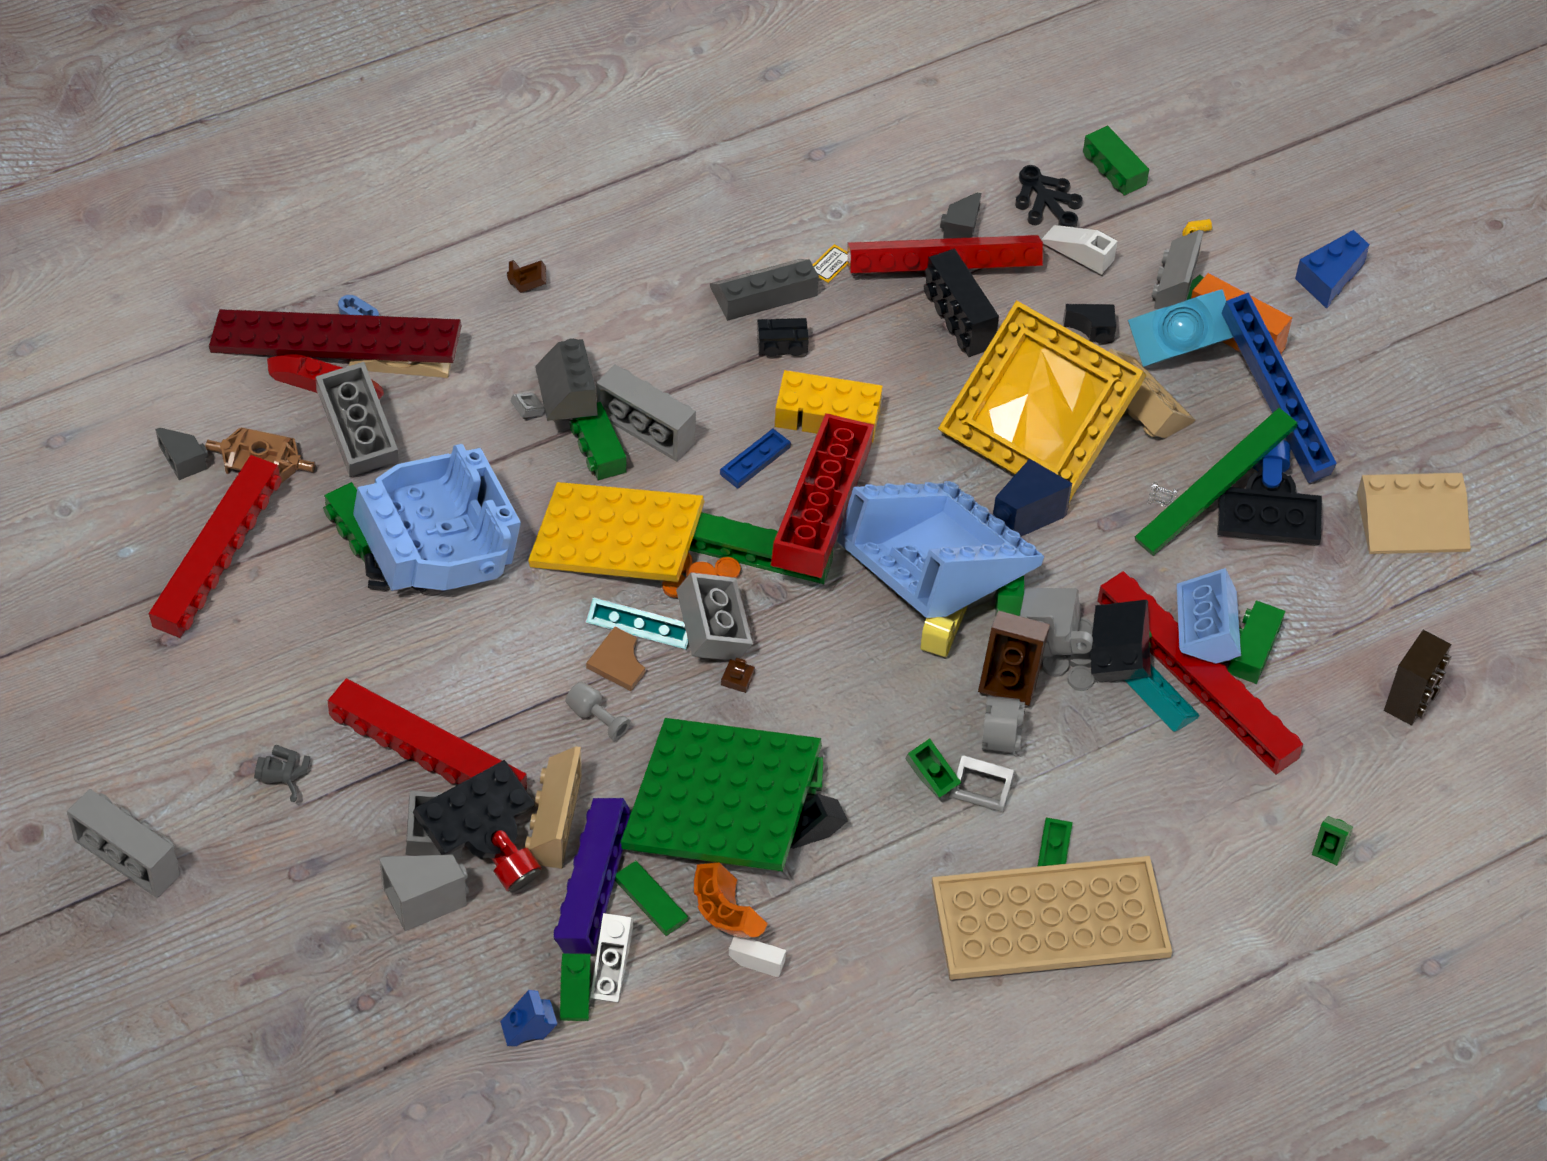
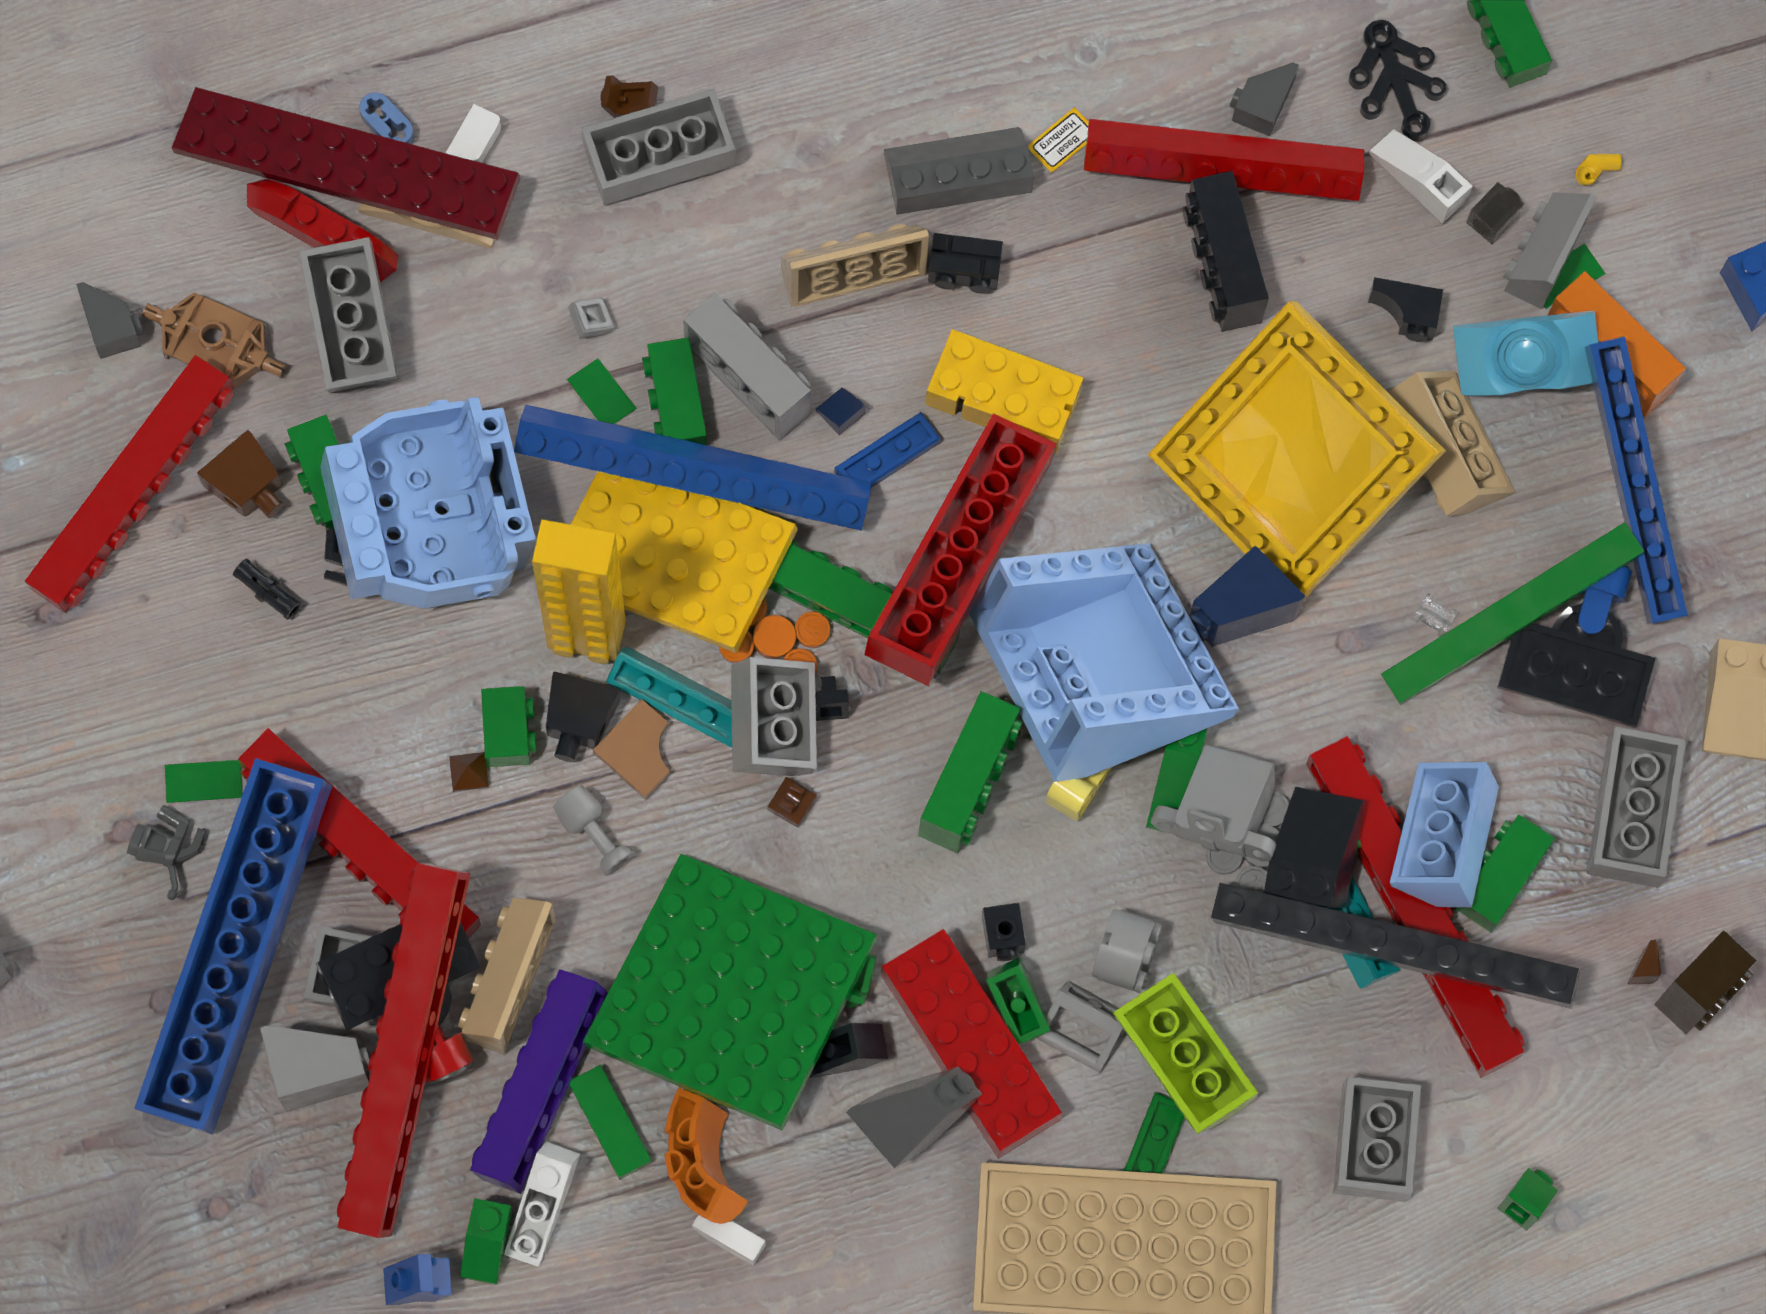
camera: 10 degrees right, 20 degrees up
dark grey slope [535,338,597,421] -> none
reddish brown brick [978,610,1050,706] -> none
none -> blue brick [134,758,332,1135]
none -> green sticker [165,760,242,803]
none -> reddish brown torso [197,430,284,518]
none -> black pin [233,558,302,620]
none -> red brick [337,863,471,1238]
none -> white piece [446,104,501,163]
none -> reddish brown slope [449,752,489,792]
none -> green brick [481,686,536,768]
none -> blue brick [514,404,872,531]
none -> yellow brick [532,519,626,664]
none -> black torso [546,671,621,762]
none -> green sticker [567,358,637,424]
none -> light grey brick [581,89,736,205]
none -> tan slope [781,224,929,308]
none -> black tile [815,676,849,721]
none -> dark blue slope [816,387,866,435]
none -> dark grey slope [846,1067,982,1168]
none -> red brick [881,929,1062,1159]
none -> green brick [918,691,1023,854]
none -> black brick [982,903,1026,961]
none -> lime slope [1113,972,1258,1135]
none -> black brick [1211,883,1580,1009]
none -> light grey brick [1333,1077,1421,1202]
none -> clear smoke brick [1466,182,1524,245]
none -> light grey brick [1586,726,1686,888]
none -> reddish brown slope [1627,940,1661,985]

